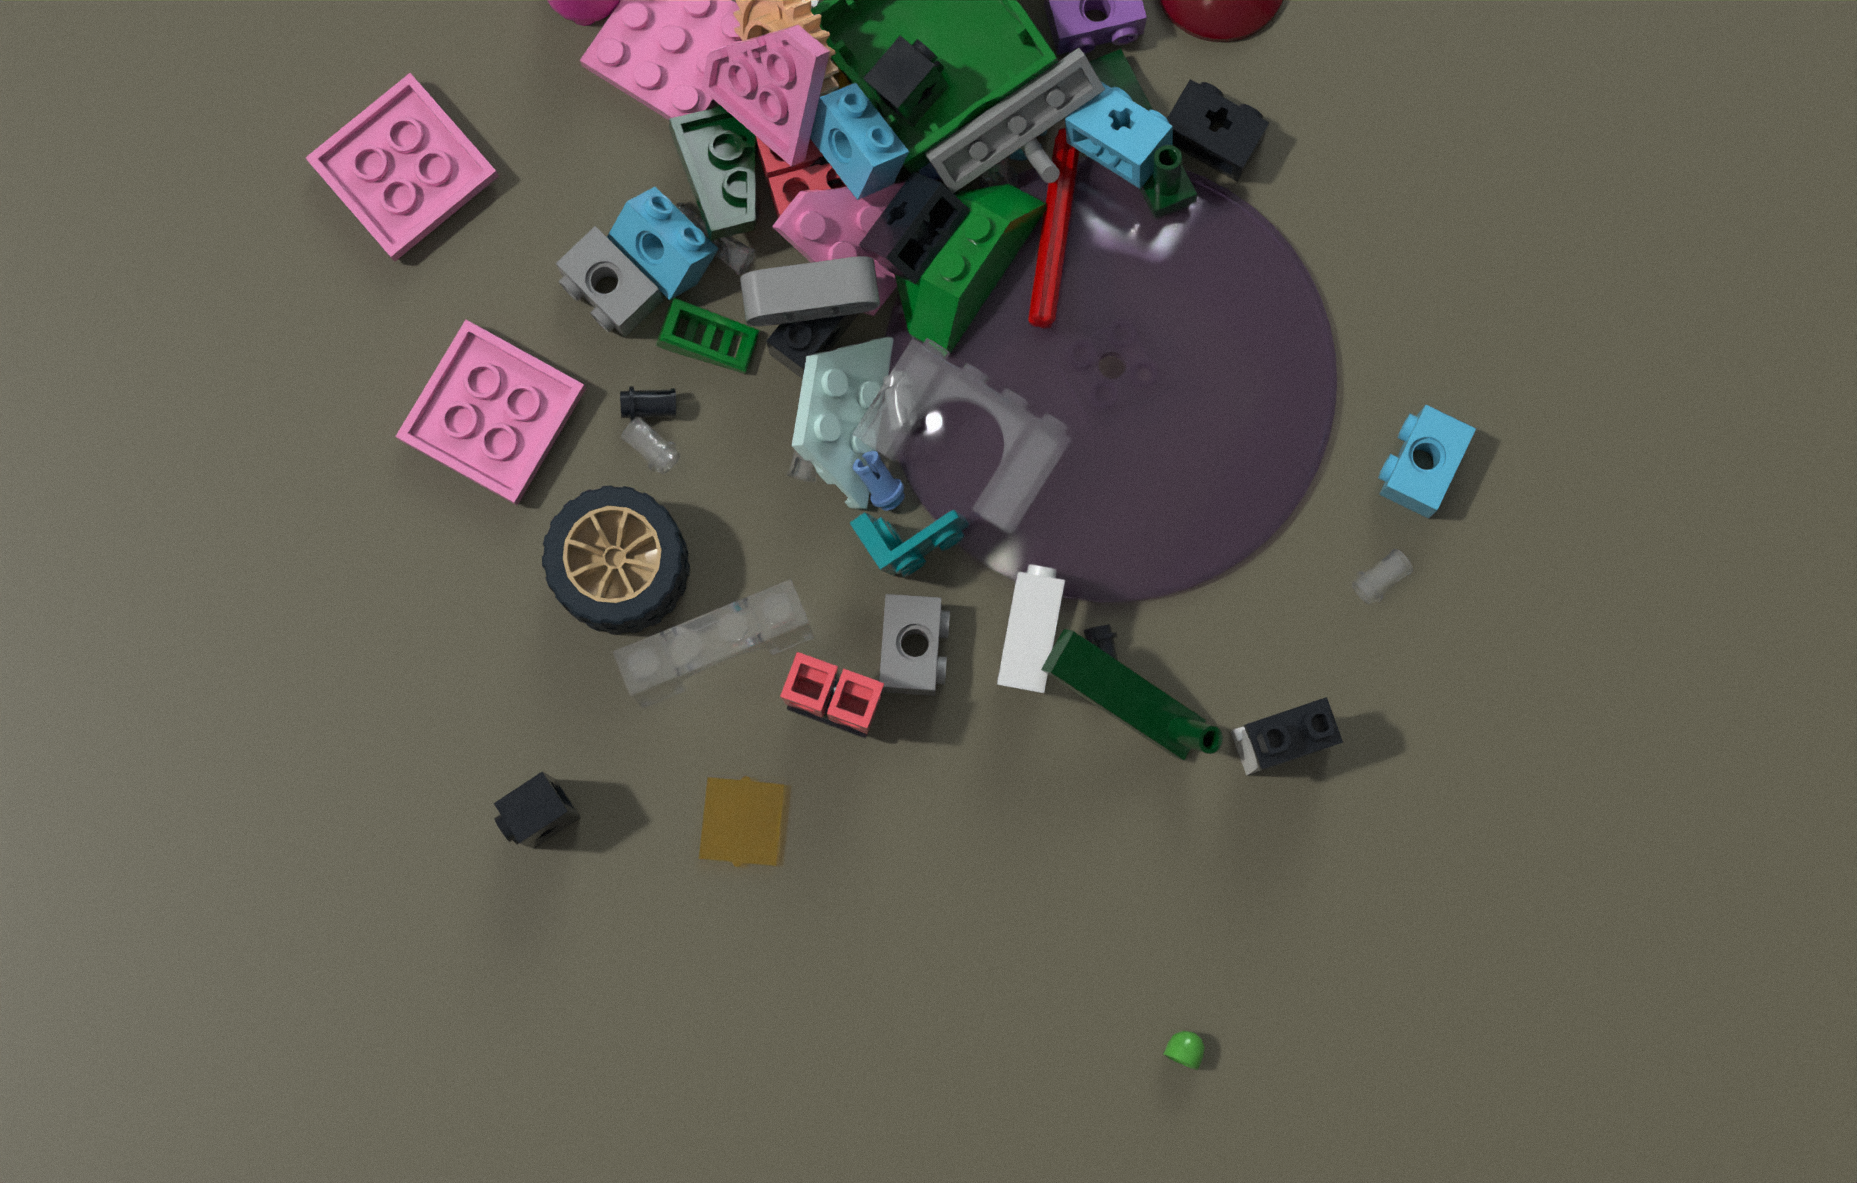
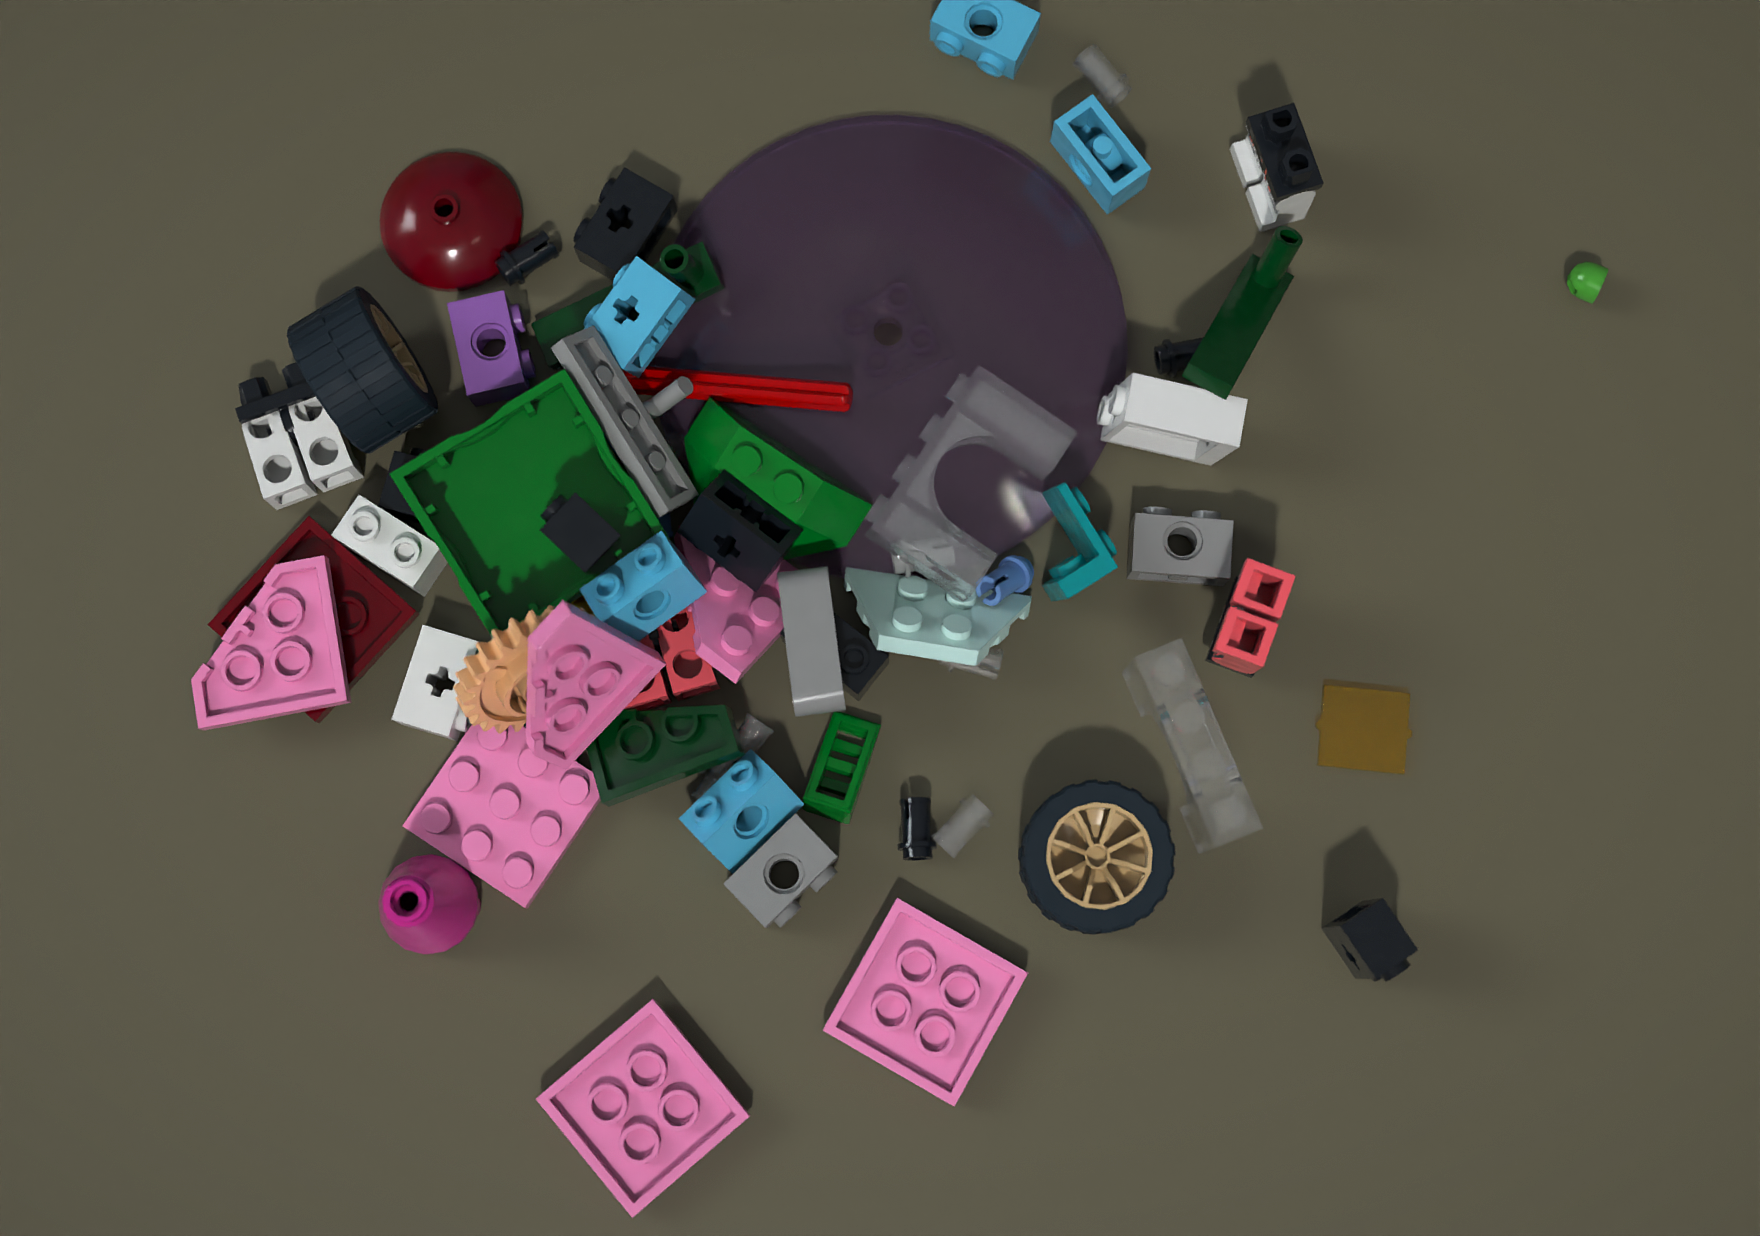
camera: 90 degrees left, 0 degrees up
none -> black pin [494,230,559,286]
none -> medium azure brick [1050,94,1151,215]

